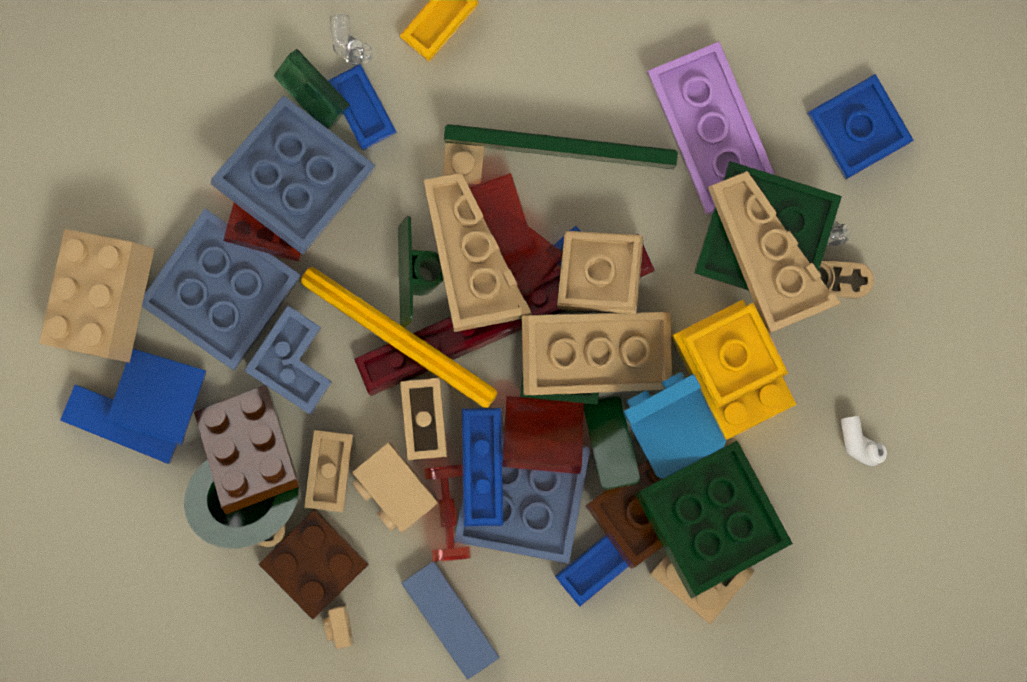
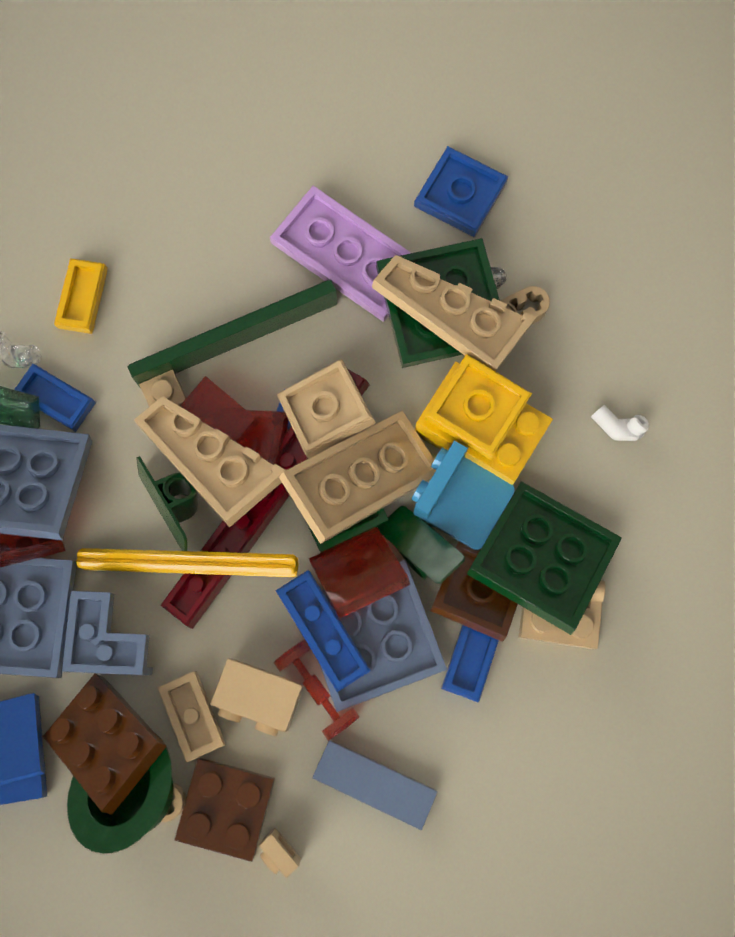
camera: 30 degrees left, 10 degrees down
tan brick [400,378,448,460] -> none

